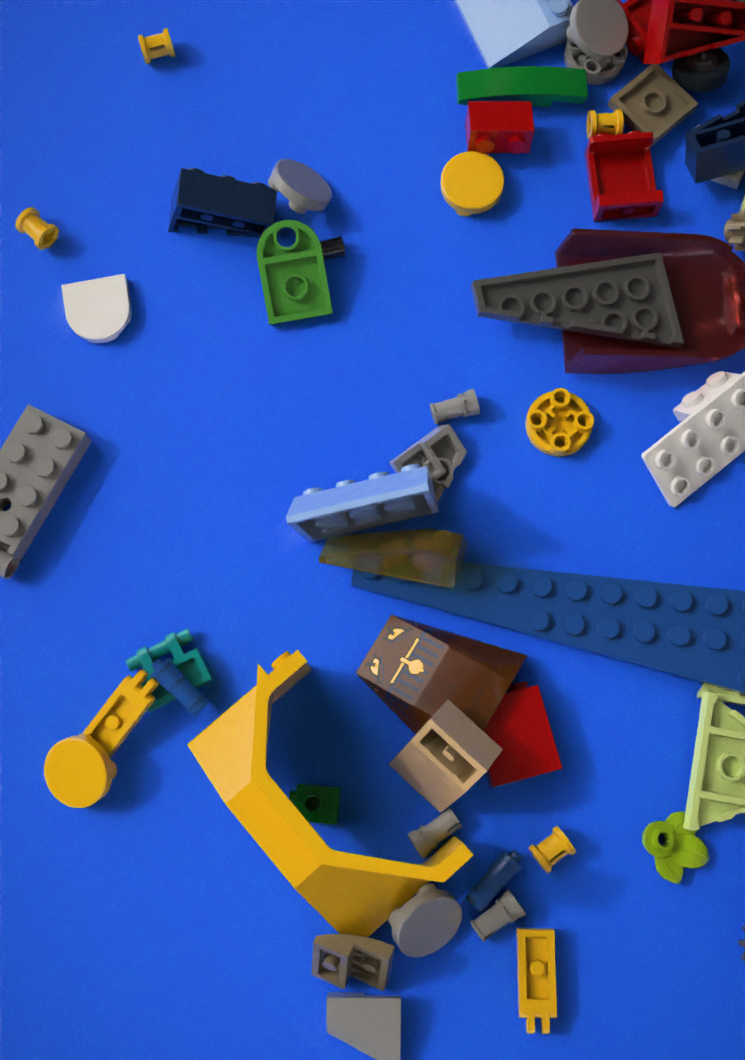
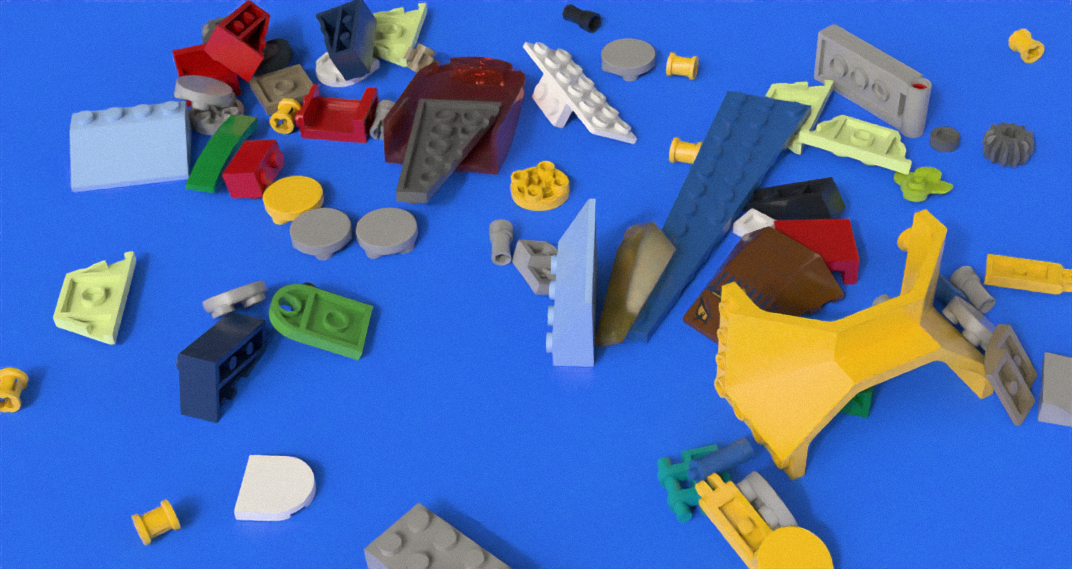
camera: 75 degrees left, 35 degrees down
tan slope [388,699,503,813] -> none
none -> yellowish green wing [53,251,137,345]
none -> light grey tile [290,208,353,260]
none -> light grey tile [356,207,418,259]
none -> light grey pin [370,100,399,140]
none -> yellow bush [669,137,703,164]
none -> white tile [733,208,776,237]
none -> light grey tile [737,471,799,531]
none -> black slope [743,177,846,221]

